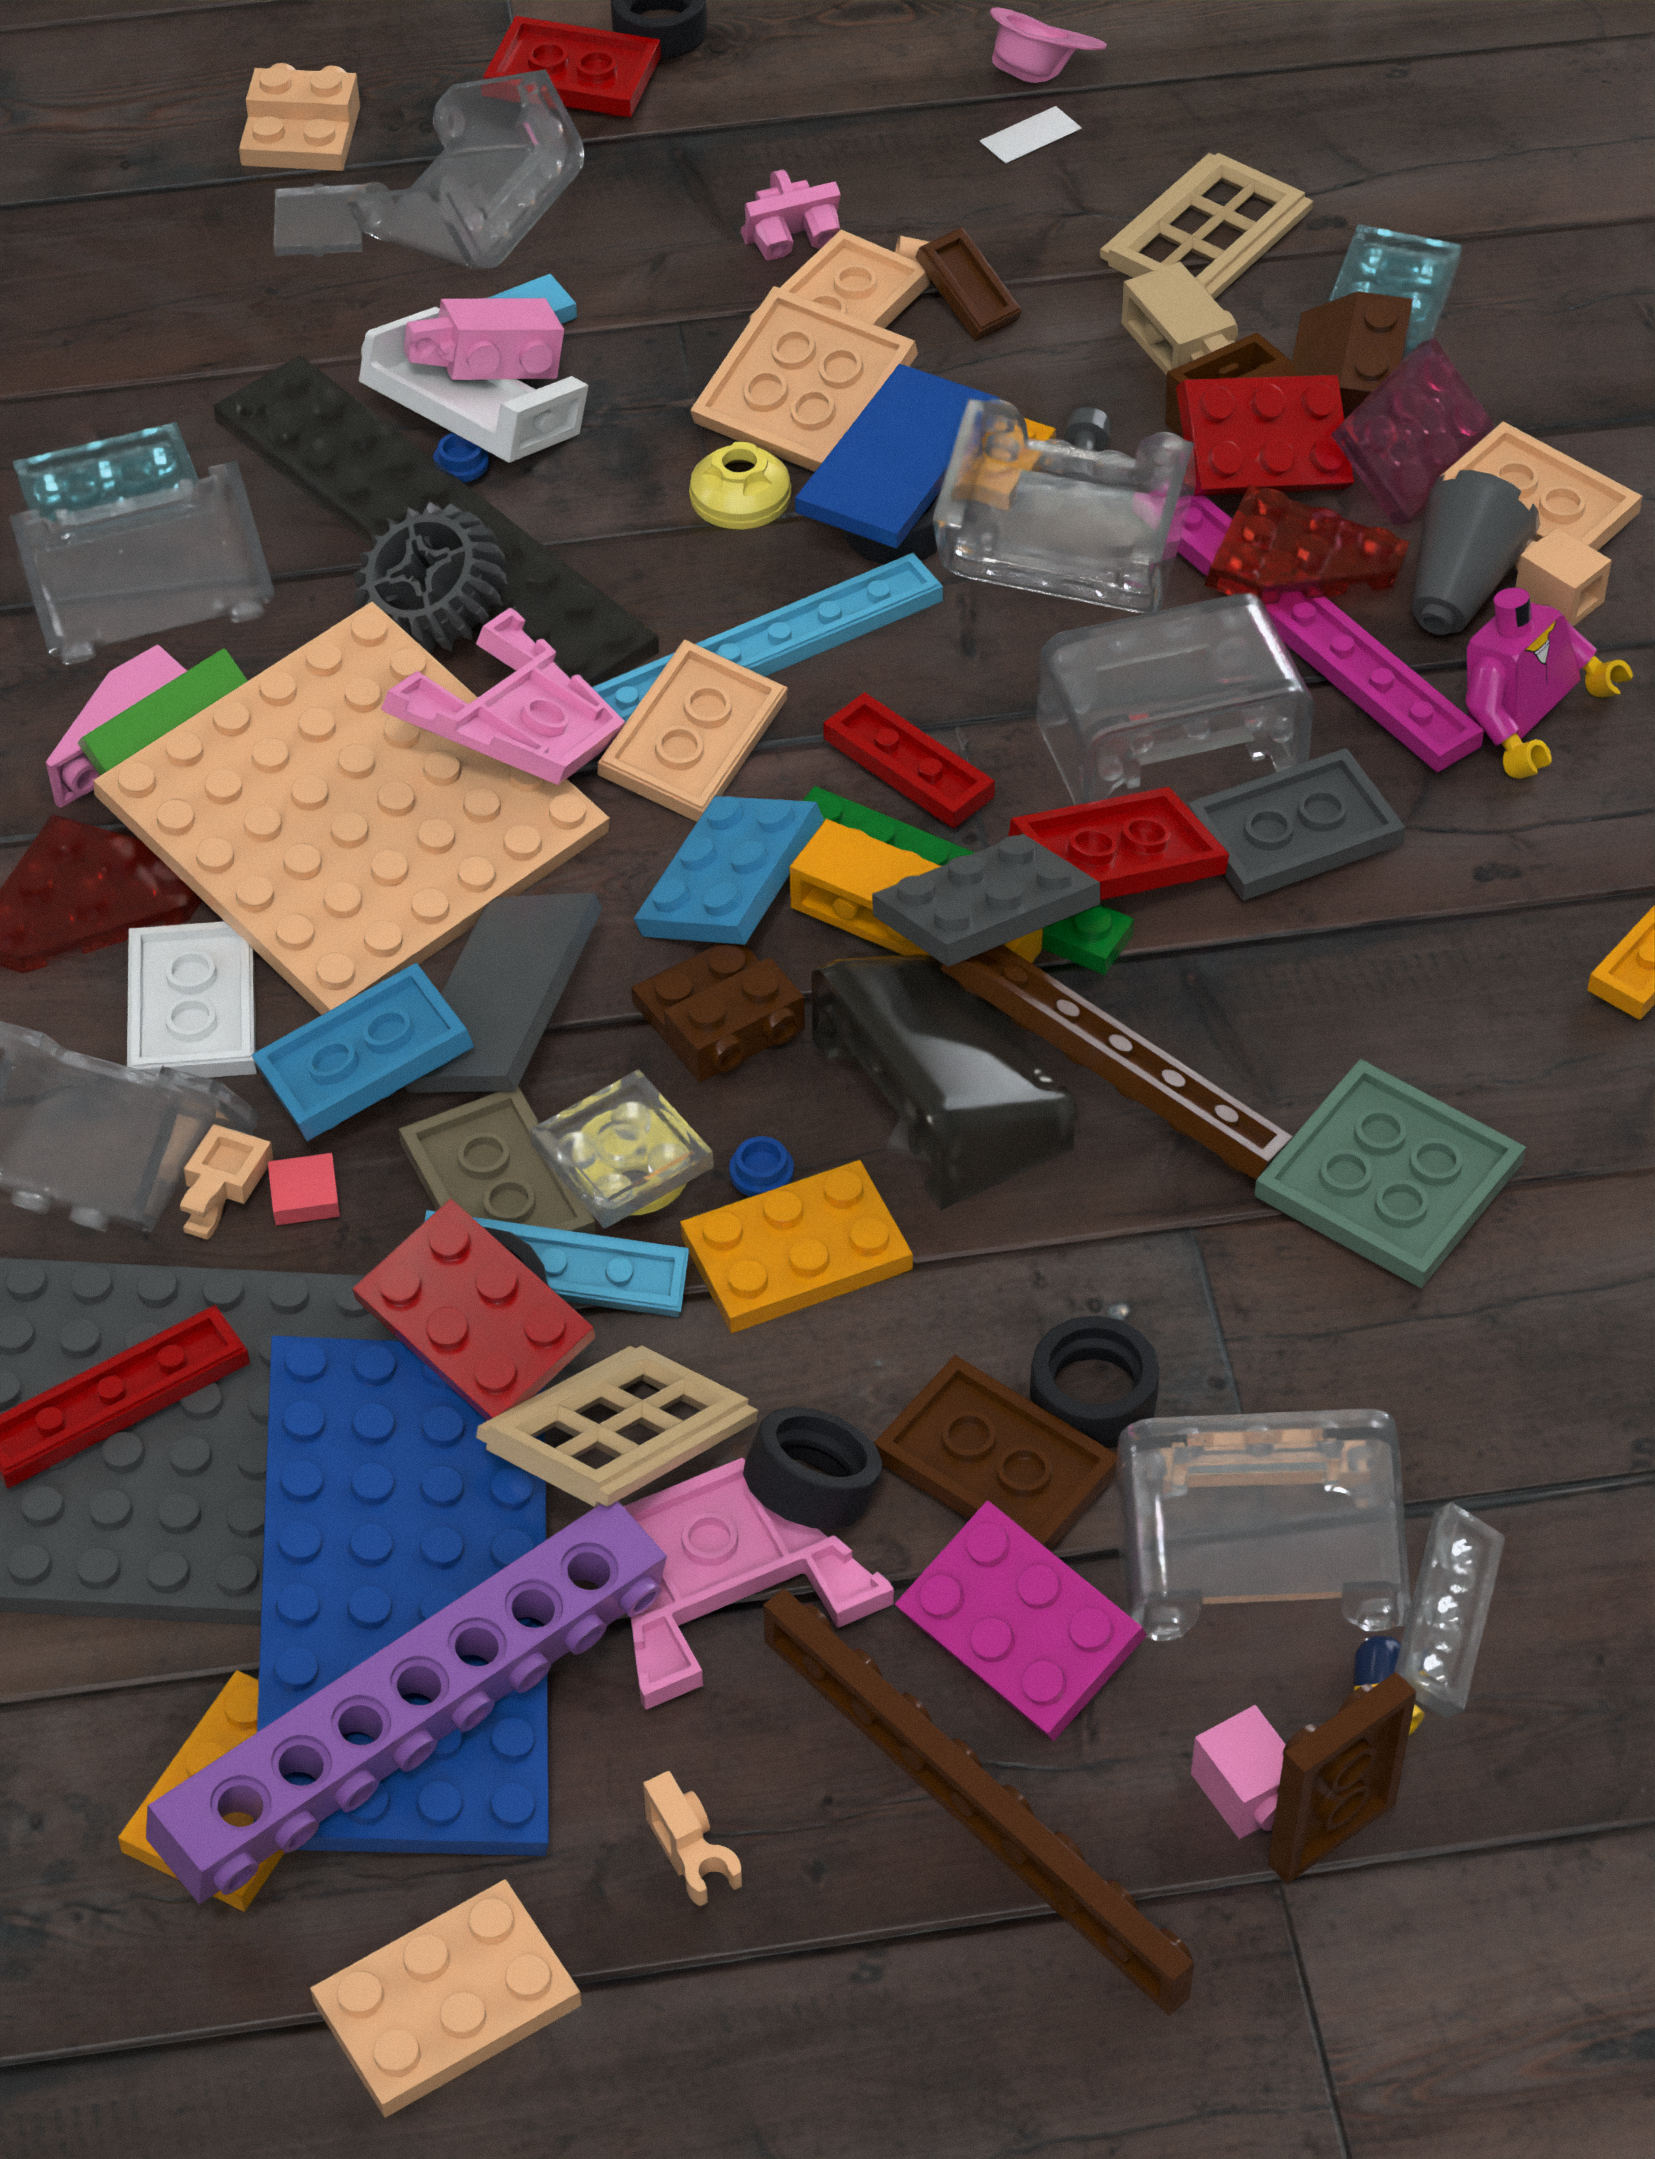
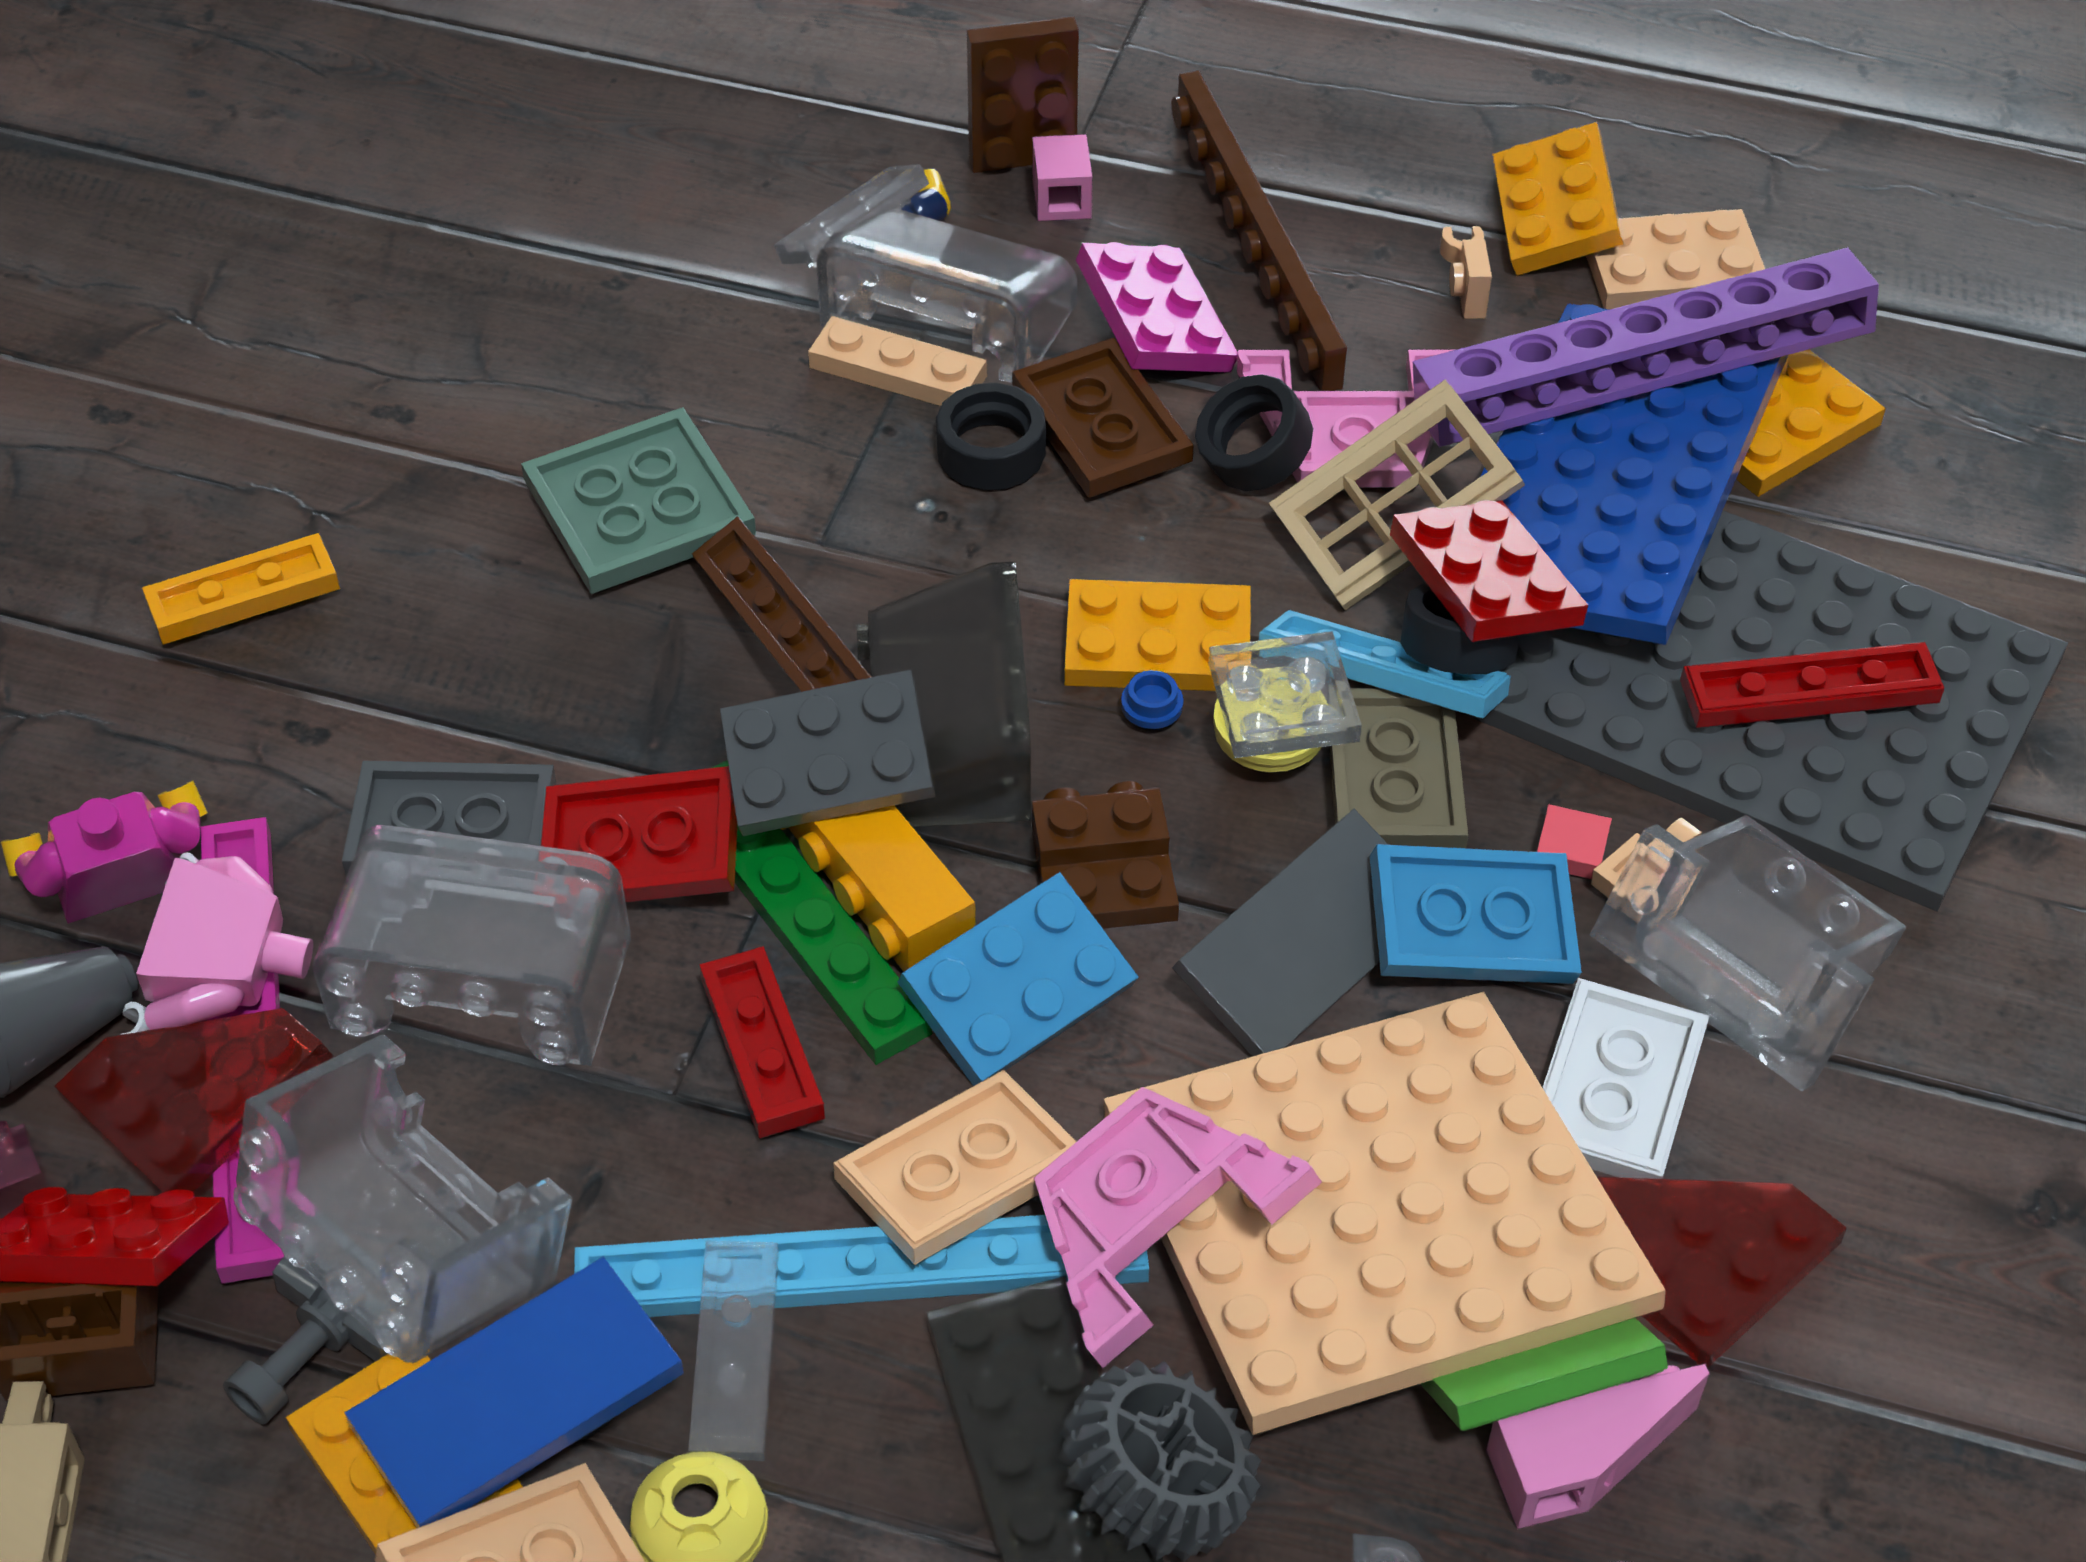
camera: 155 degrees left, 0 degrees up
none -> bright pink torso [119,852,313,1052]
none -> clear tile [688,1240,779,1461]
none -> light orange plate [1493,122,1624,276]

